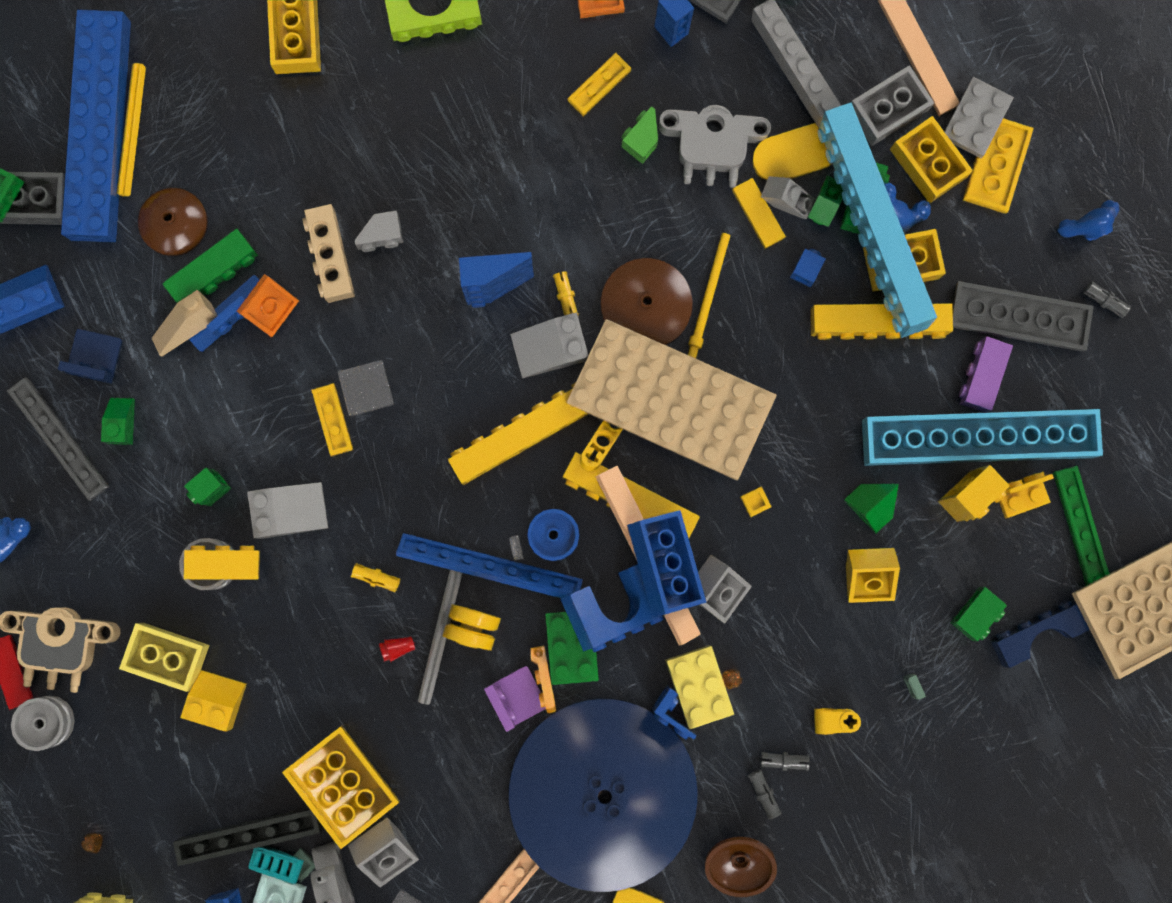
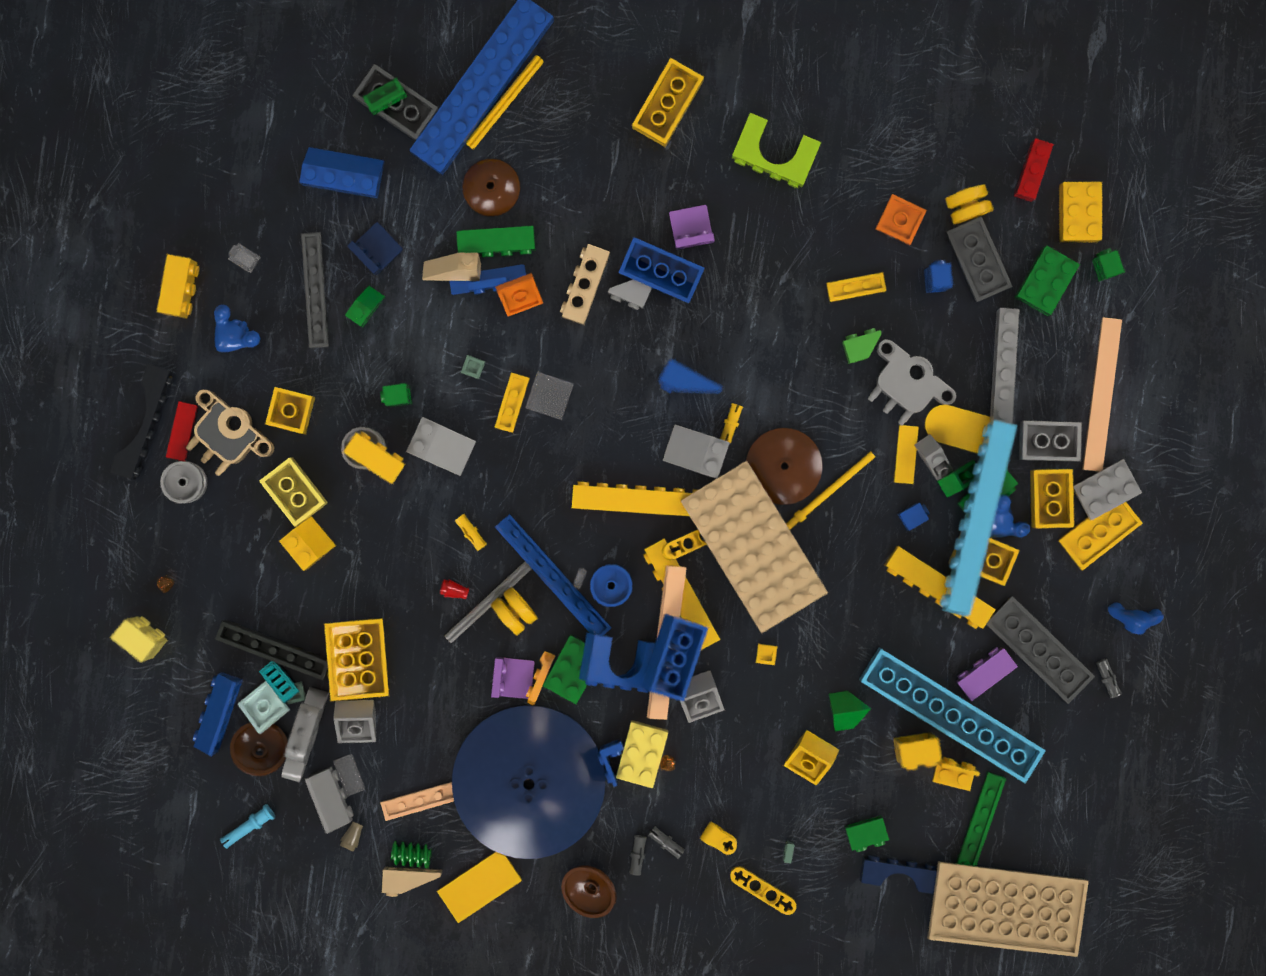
camera: 45 degrees right, 5 degrees up
none -> yellow brick [265,387,315,434]
none -> sand green tile [461,355,486,379]
none -> blue slope [618,237,705,303]
none -> medium lavender bracket [669,205,714,250]
none -> yellow beam [730,866,796,915]

